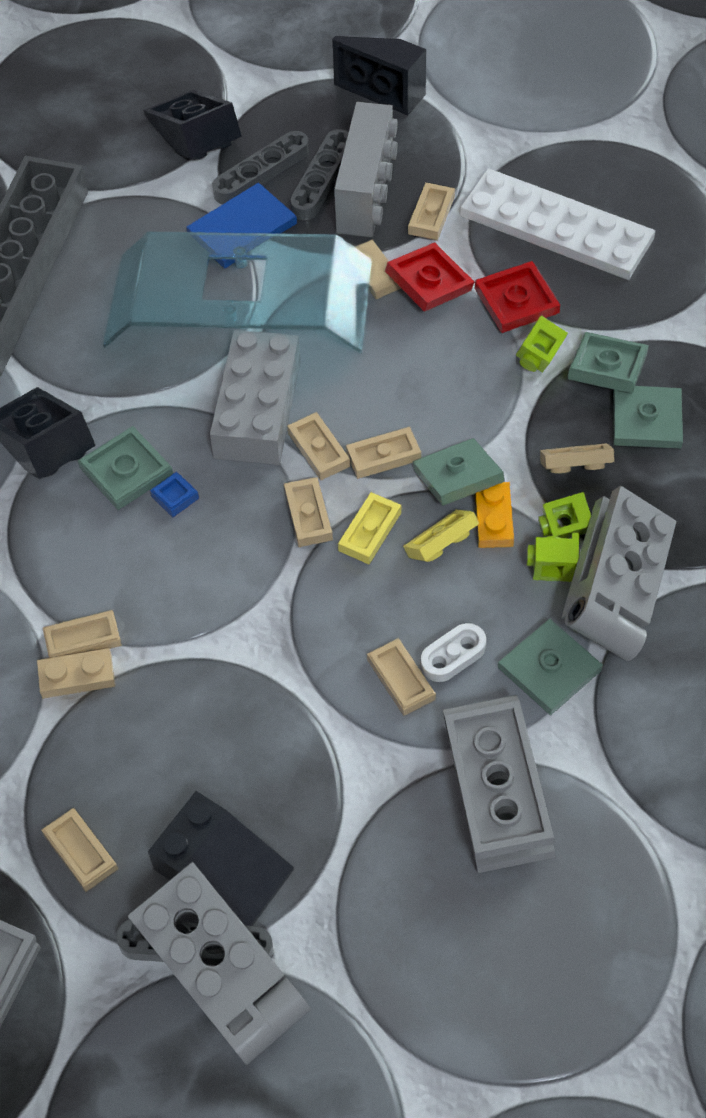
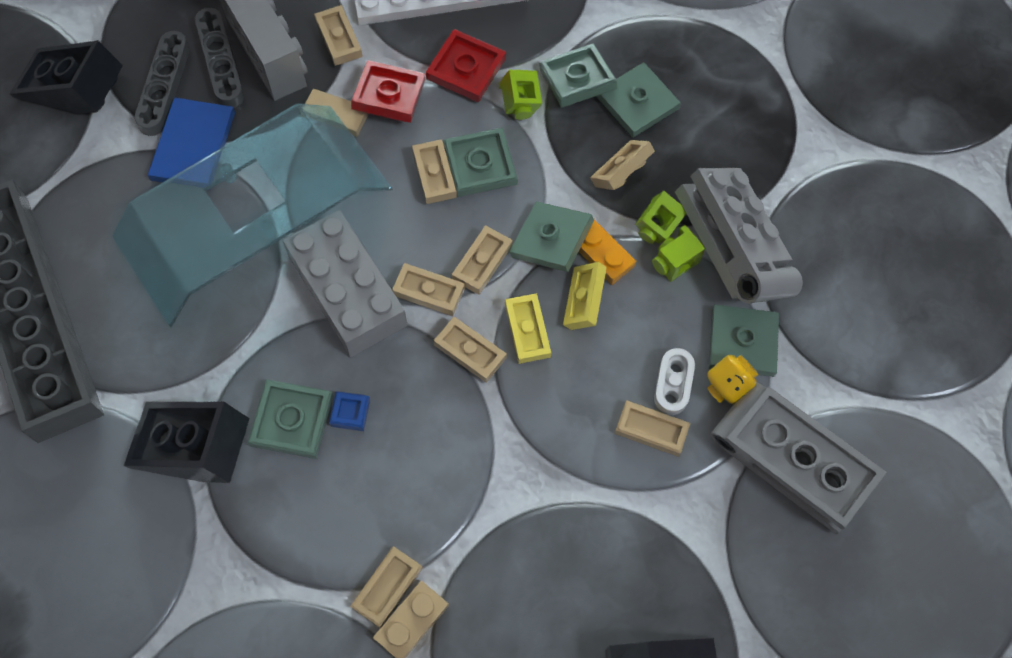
camera: 45 degrees left, 10 degrees up
none -> tan plate [412,139,457,204]
none -> sand green plate [443,127,518,197]
none -> yellow head [707,355,759,405]

